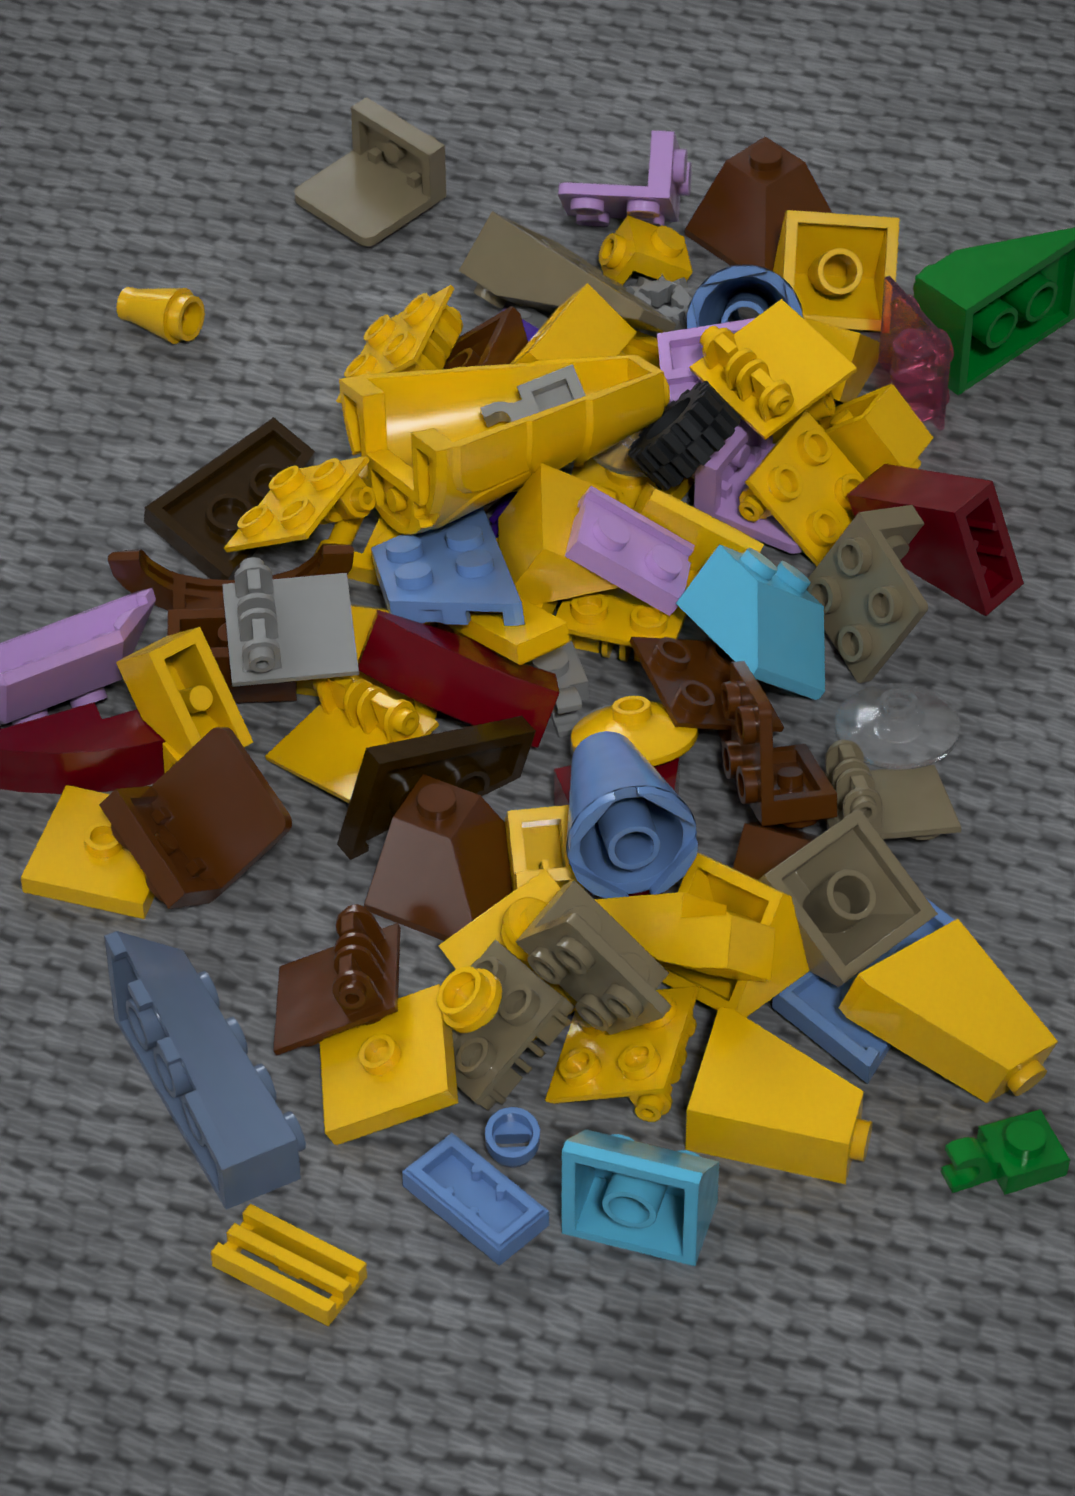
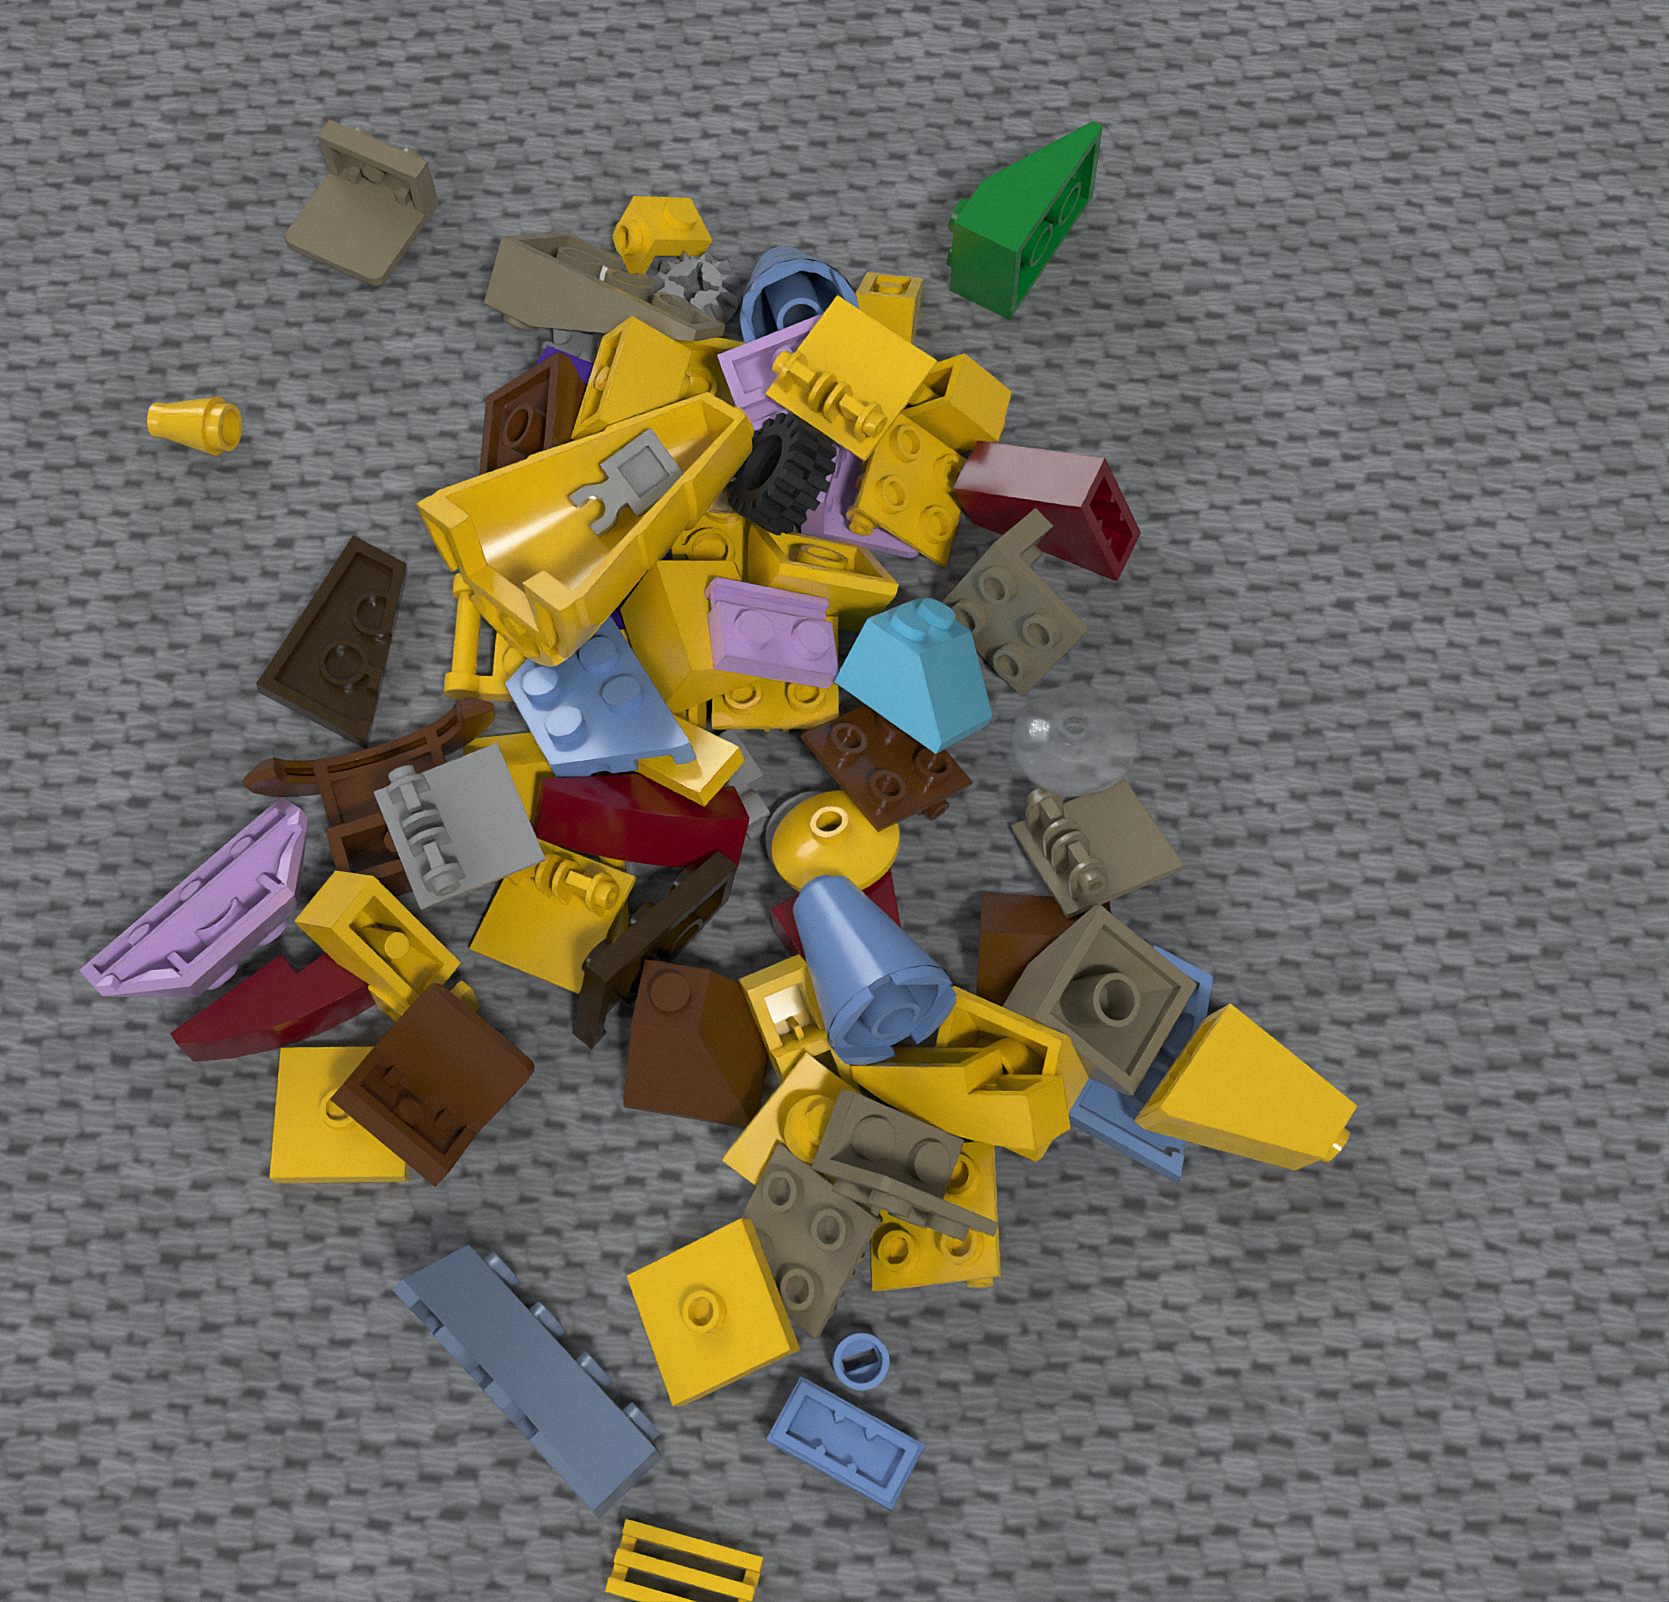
camera: 15 degrees left, 20 degrees up
yellow hinge [224,456,376,553] -> none
reddish brown hinge [273,904,401,1056] -> none
yellow hinge [336,285,463,403] -> none
yellow plate [437,966,502,1033] -> none
lavender bracket [558,131,692,227] -> none
medium azure slope [562,1129,719,1266] -> none
reddish brown slope [685,136,832,271] -> none
yellow slope [685,1006,873,1184] -> none
reddish brown bracket [721,661,837,828] -> none
yellow slope [773,210,900,332] -> none
clear pink hinge [878,275,954,431] -> none
green plate [941,1109,1070,1195] -> none

